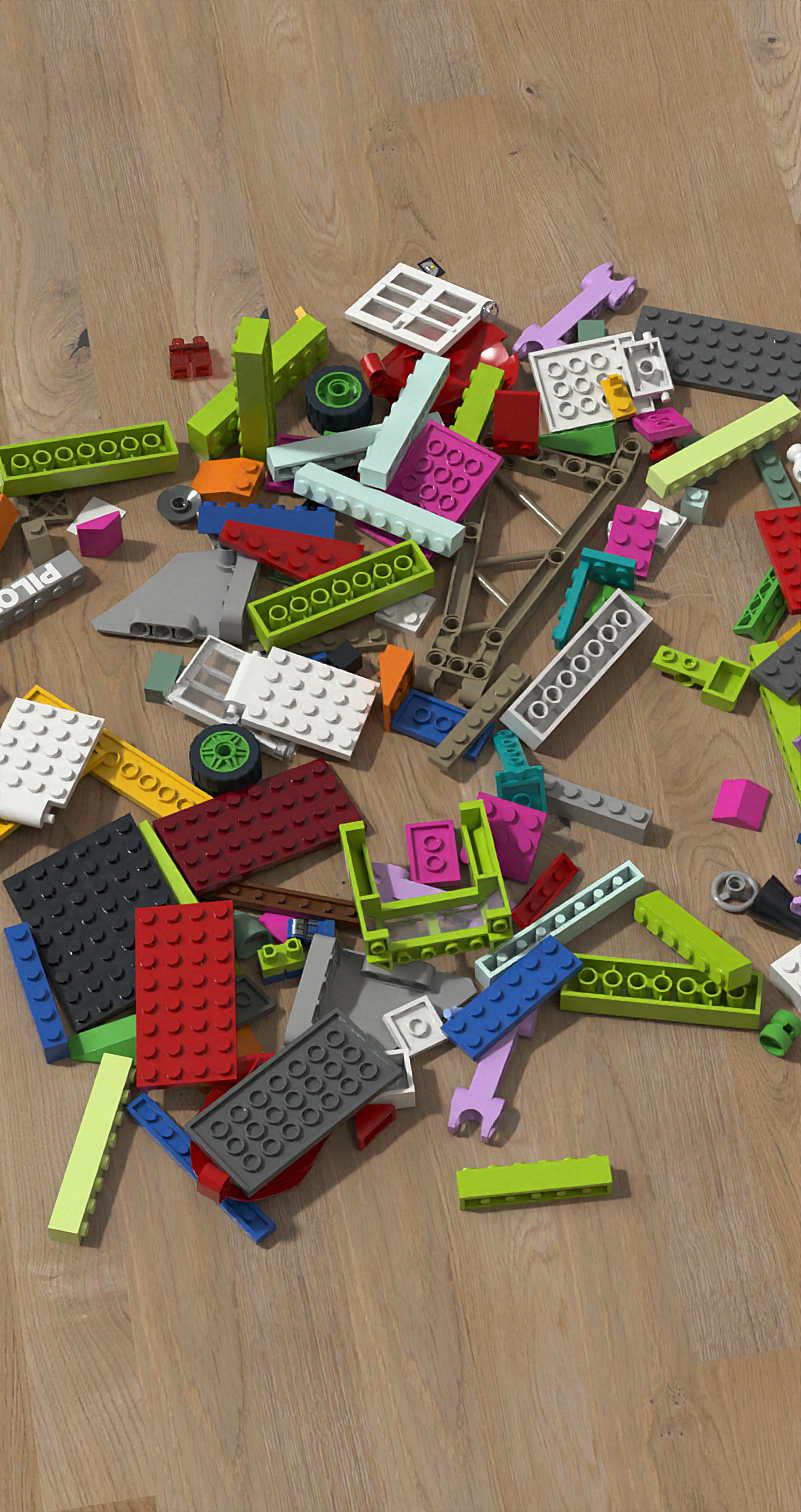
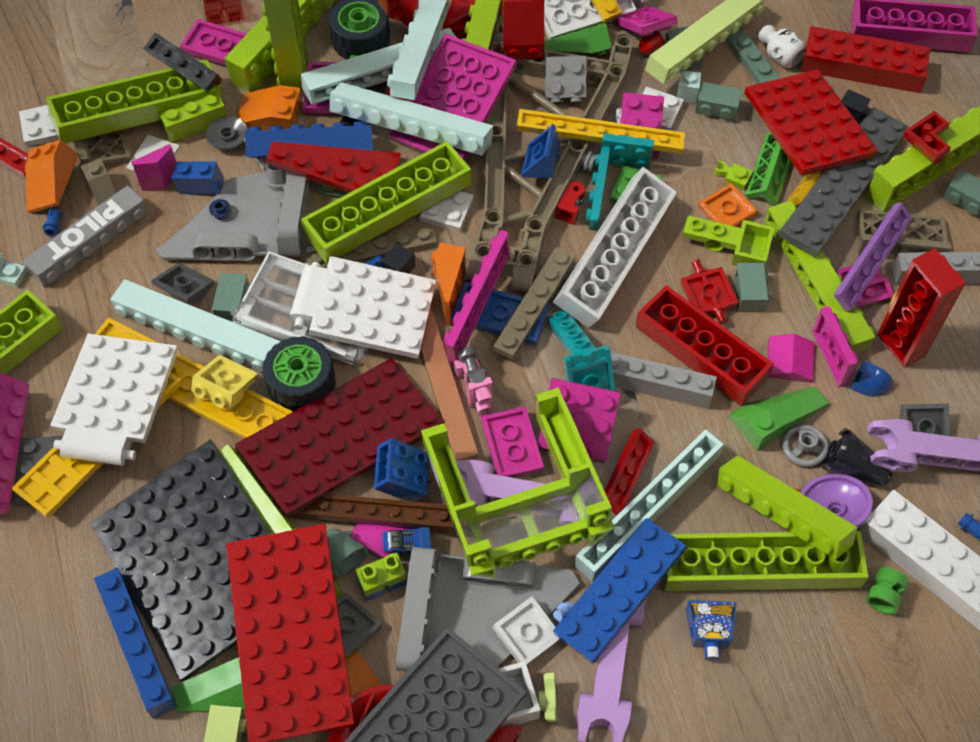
camera: 10 degrees left, 5 degrees up
none -> light aqua brick [110,279,280,372]
none -> black hinge [143,33,222,93]
none -> dark grey slope [151,263,214,302]
none -> lime brick [159,92,227,143]
none -> blue brick [171,161,224,194]
none -> dark pink plate [180,19,246,65]
none -> light yellow plate [191,355,258,410]
none -> dark blue plate [209,199,231,220]
none -> blue brick [374,438,430,502]
none -> nougat tile [420,306,479,460]
none -> dark pink plate [443,230,510,364]
none -> bright pink hips [454,346,492,415]
none -> yellow plate [516,109,685,154]
none -> blue slope [521,124,560,178]
none -> yellowish green piece [539,672,558,722]
none -> light grey plate [545,56,587,102]
none -> red leg [555,181,585,225]
none -> light grey plate [580,151,596,172]
none -> red brick [635,285,774,407]
none -> red plate [680,259,739,325]
none -> torso [685,600,737,661]
none -> sand green brick [695,82,742,121]
none -> orange tile [698,183,758,227]
none -> lime plate [713,161,753,191]
none -> bright green wedge [728,386,830,451]
none -> sand green brick [734,263,771,312]
none -> medium lavender dish [800,474,873,528]
none -> dark pink plate [812,306,858,387]

